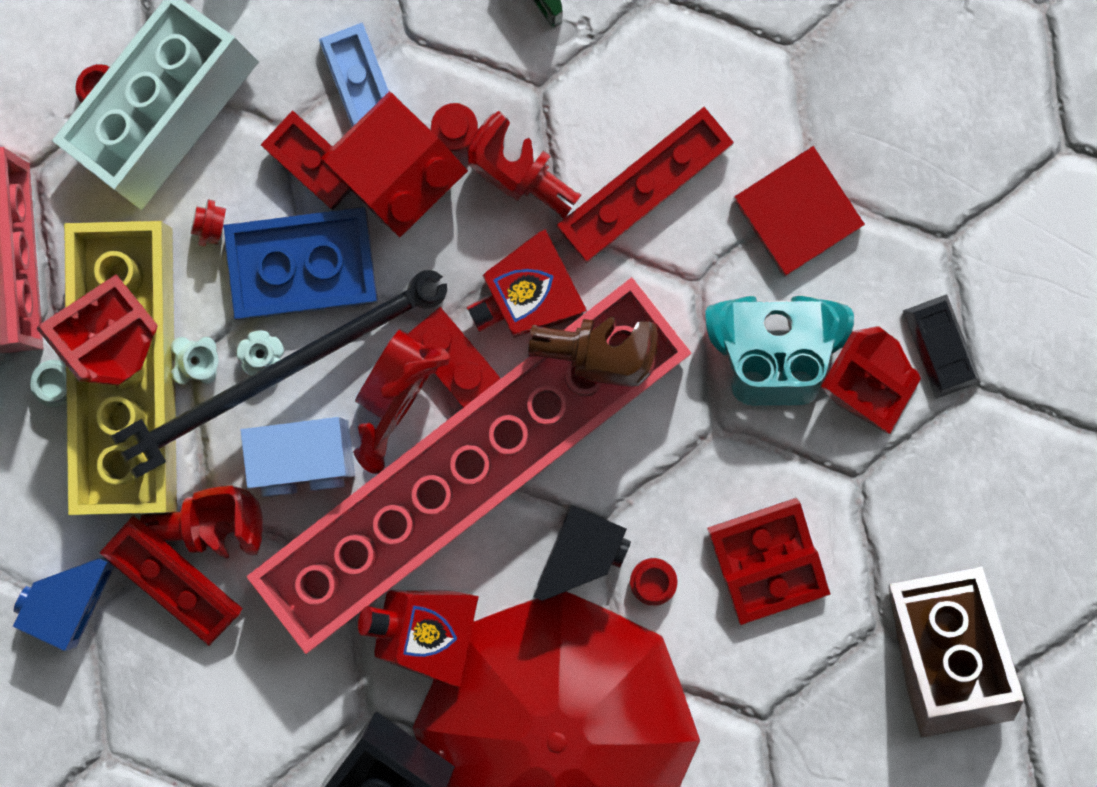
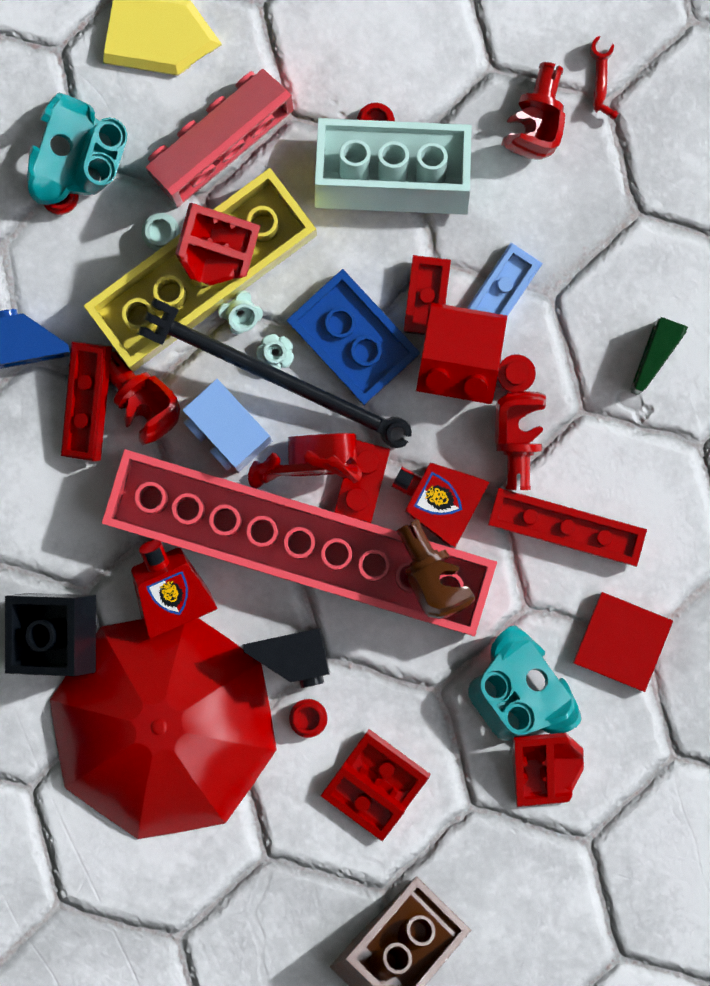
camera: 60 degrees right, 0 degrees up
red plate [190,199,226,247] -> none
black tile [903,294,981,399] -> none

